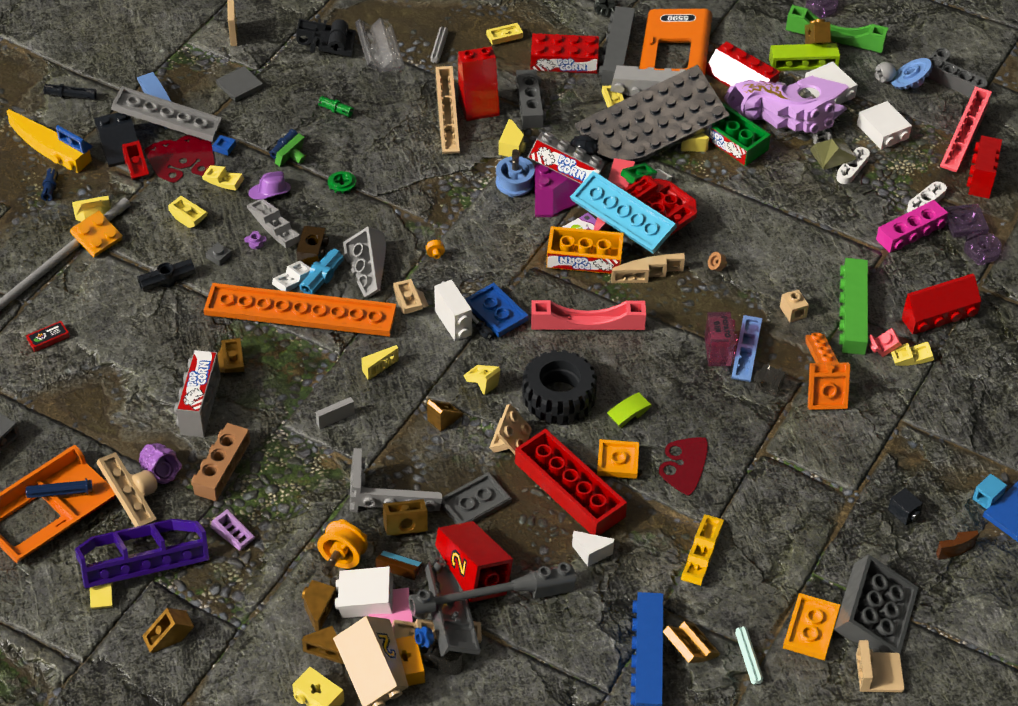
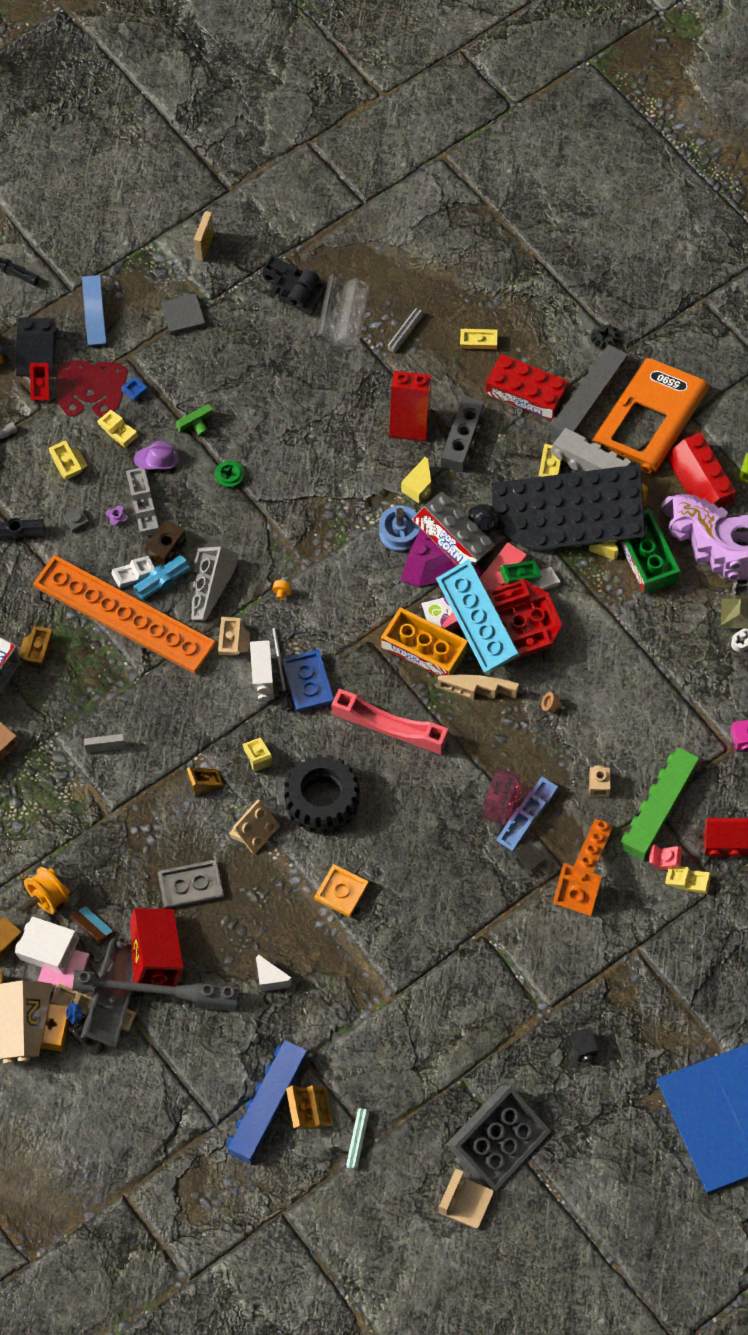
camera: 25 degrees right, 15 degrees up
light grey plate [111,86,222,142] -> none
dark blue pin [269,129,298,159] -> none
green pin [318,96,354,117] -> none
light grey bracket [349,448,442,512] -> none
light yellow slope [361,345,399,380] -> none
pearl gold brick [383,499,428,536] -> none
tan slope [436,66,460,154] -> none
red brick [515,428,627,536] -> none
lime slope [607,392,652,428] -> none
dark red piece [659,437,708,496] -> none
yellow slope [681,514,724,586] -> none
light orange plate [783,593,840,661] -> none
reddish brown slope [936,531,979,560] -> none
dark azure brick [973,474,1007,509] -> none

